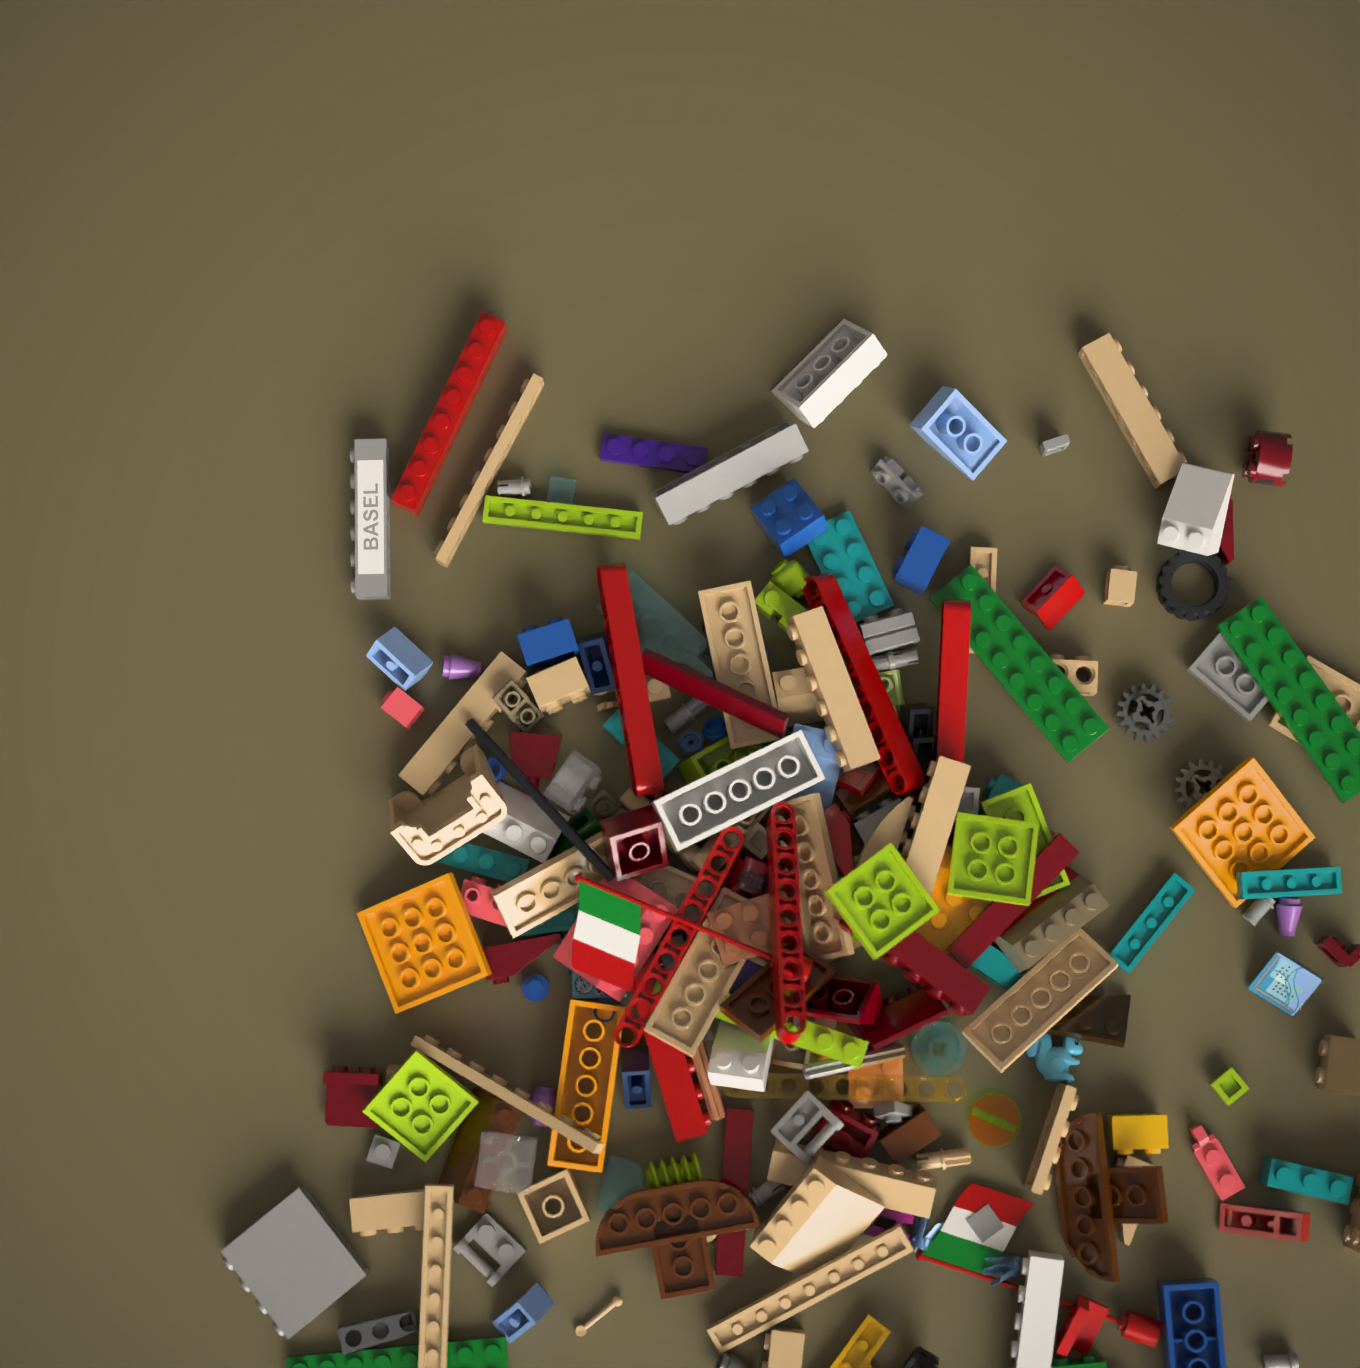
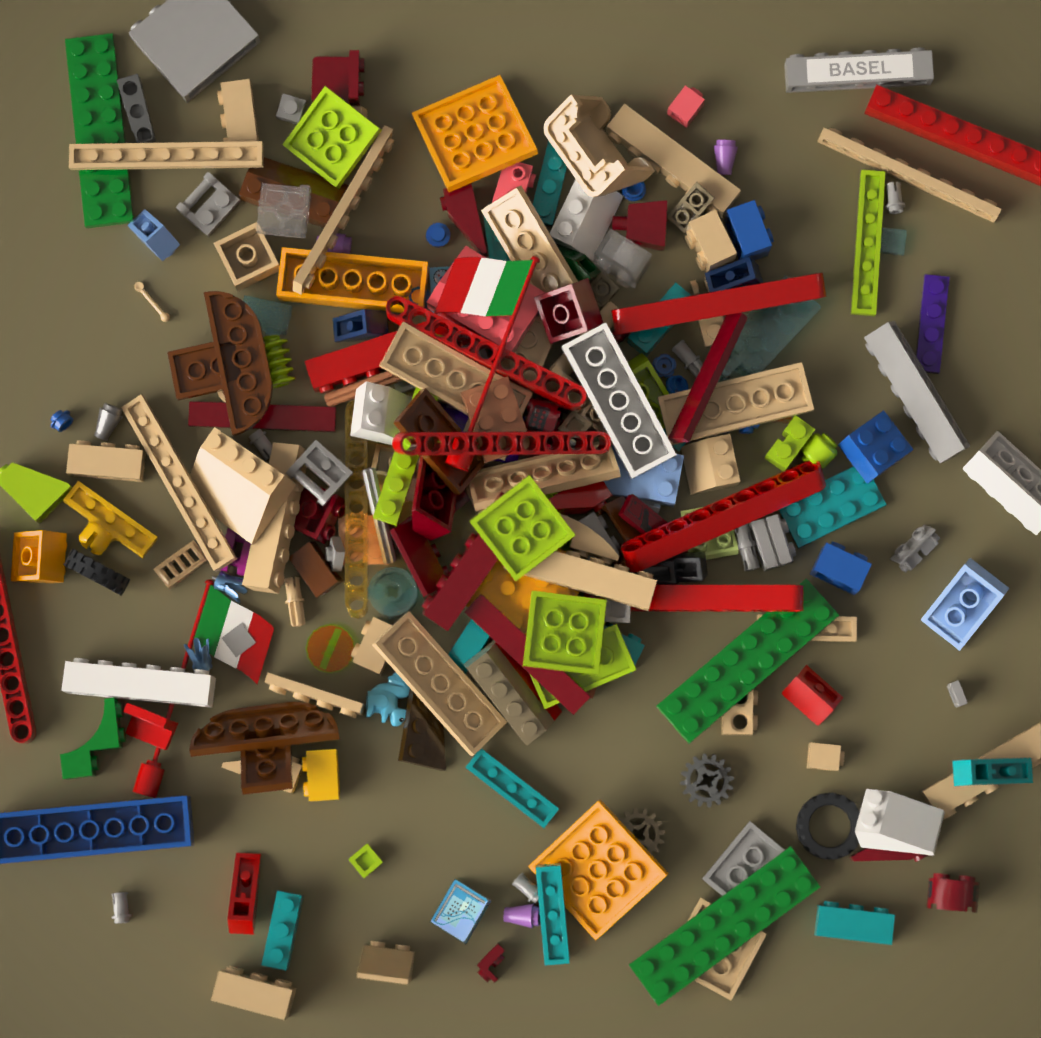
camera: 90 degrees right, 0 degrees up
light blue brick [366,627,433,692] -> none
black piece [465,718,616,882] -> none
tan brick [786,606,880,772] -> none
coral hinge [1189,1124,1245,1201] -> none
none -> tan slope [153,540,208,590]
none -> tan brick [351,617,393,676]
none -> teal brick [814,901,895,945]
none -> teal slope [952,758,1033,786]

